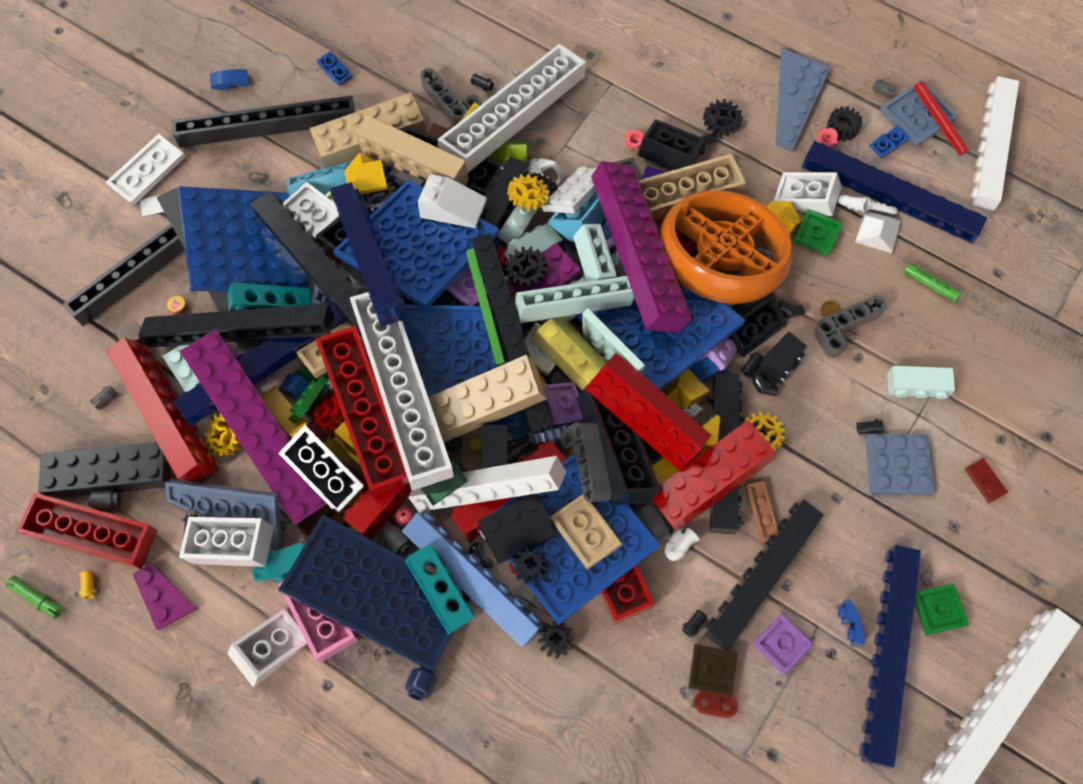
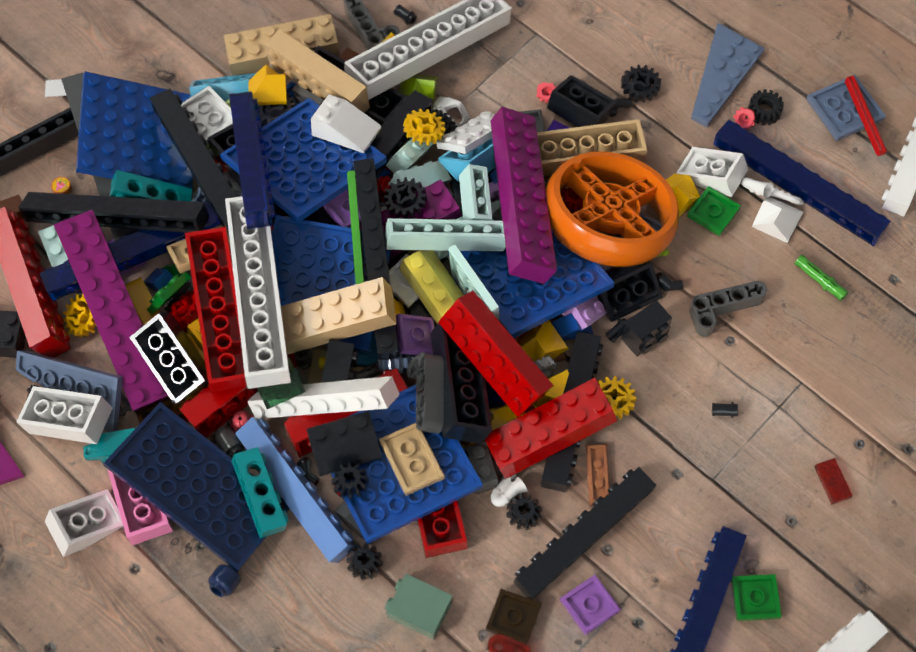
camera: 10 degrees right, 5 degrees down
white plate [106,134,186,206] -> none
black brick [172,95,356,148] -> none
black pin [682,609,708,638] -> none
black arm [752,373,778,396] -> none
pearl gold piece [820,301,840,318] -> none
blue slope [838,599,865,647] -> none
sand blue plate [865,434,935,495] -> none
blue slope [869,125,909,159] -> none
dark grey pin [872,79,897,98] -> none
light aqua brick [887,366,955,399] -> none
none -> sand green brick [385,574,453,640]
none -> black gear [506,494,542,531]

